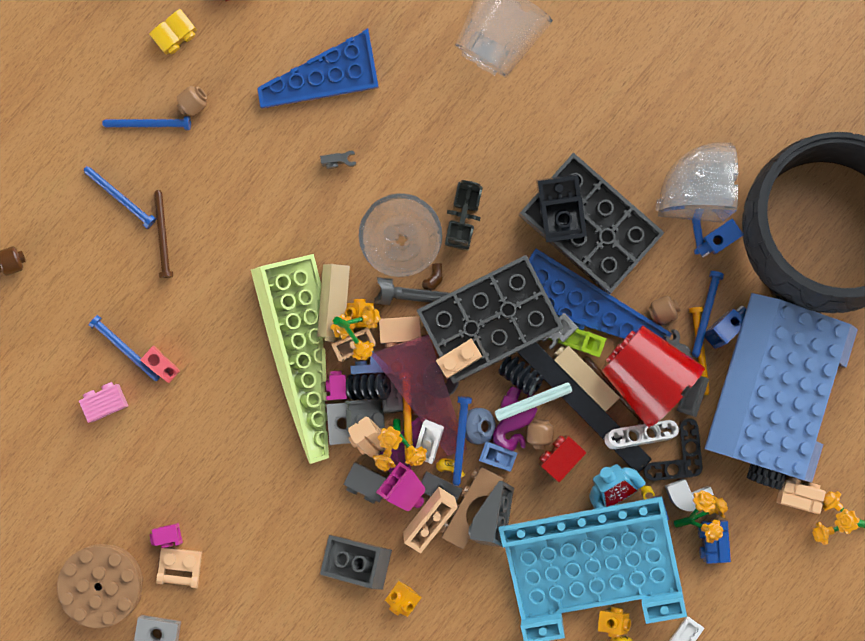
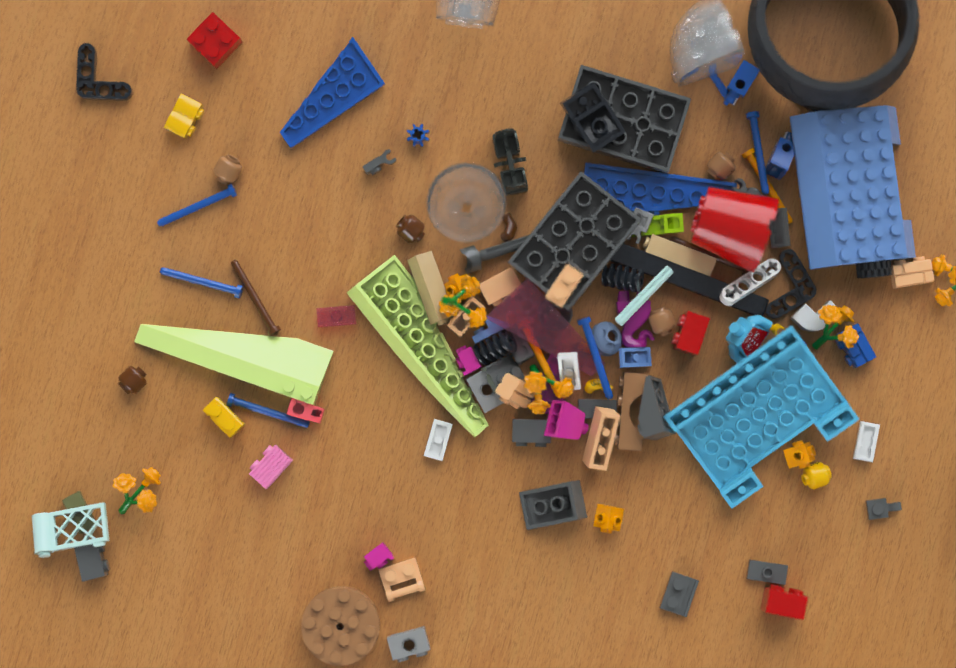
camera: 25 degrees left, 0 degrees up
none -> yellowish green wedge [134,324,334,405]
none -> yellow brick [203,397,245,438]
none -> clear pink plate [316,305,356,328]
none -> reddish brown head [396,215,425,243]
none -> blue gear [407,124,429,147]
none -> white plate [424,419,453,461]

